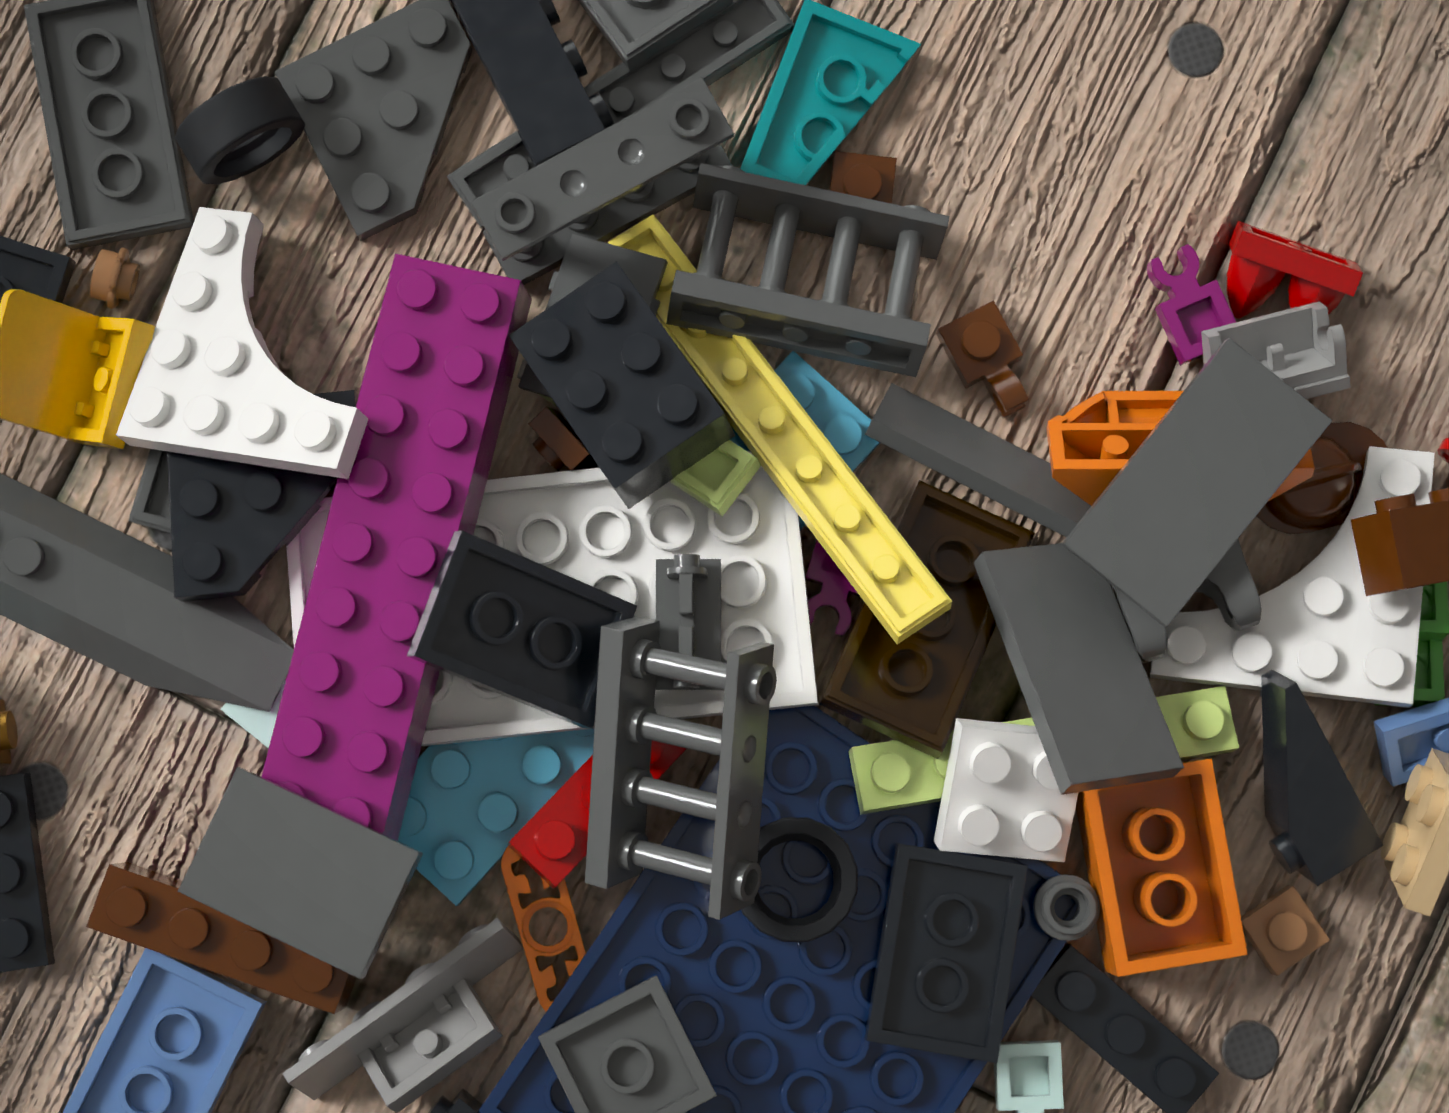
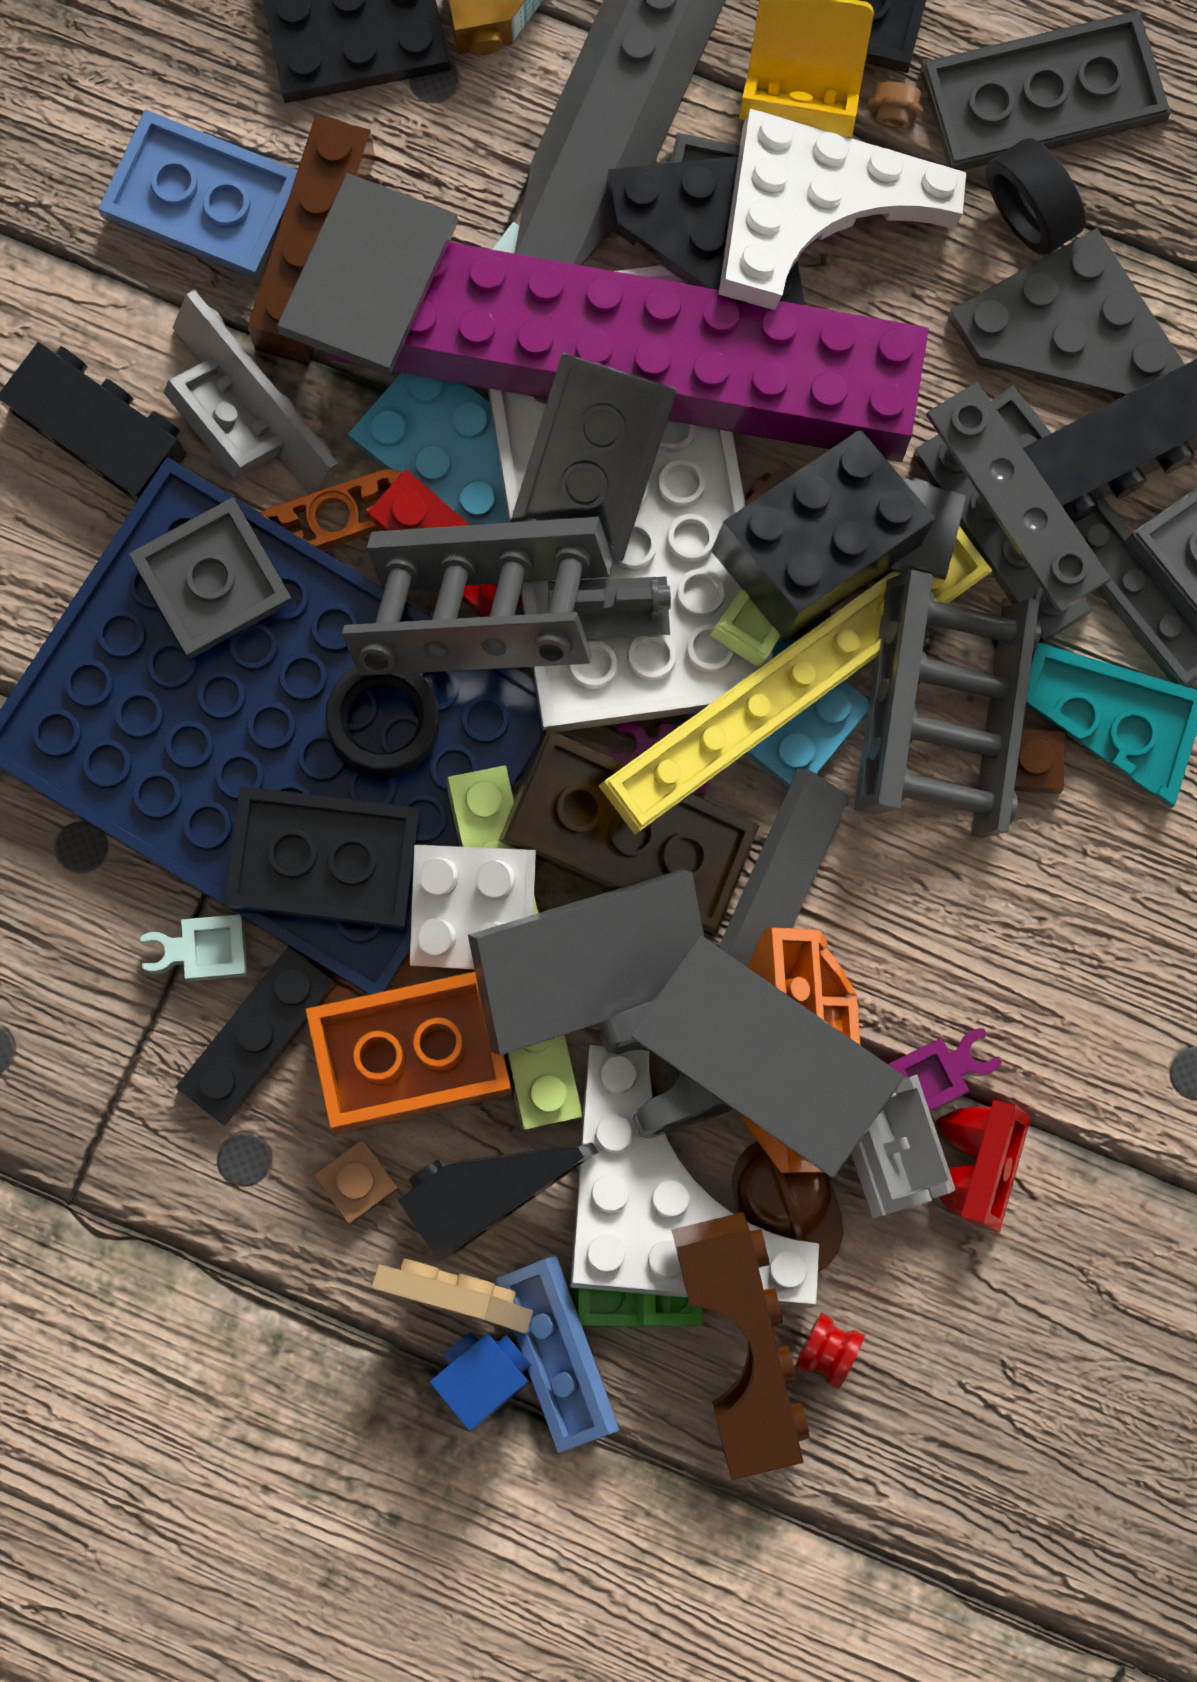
camera: 90 degrees right, 5 degrees down
reddish brown plate [936,300,1029,418] -> none
dark grey plate [1033,875,1100,941] -> none

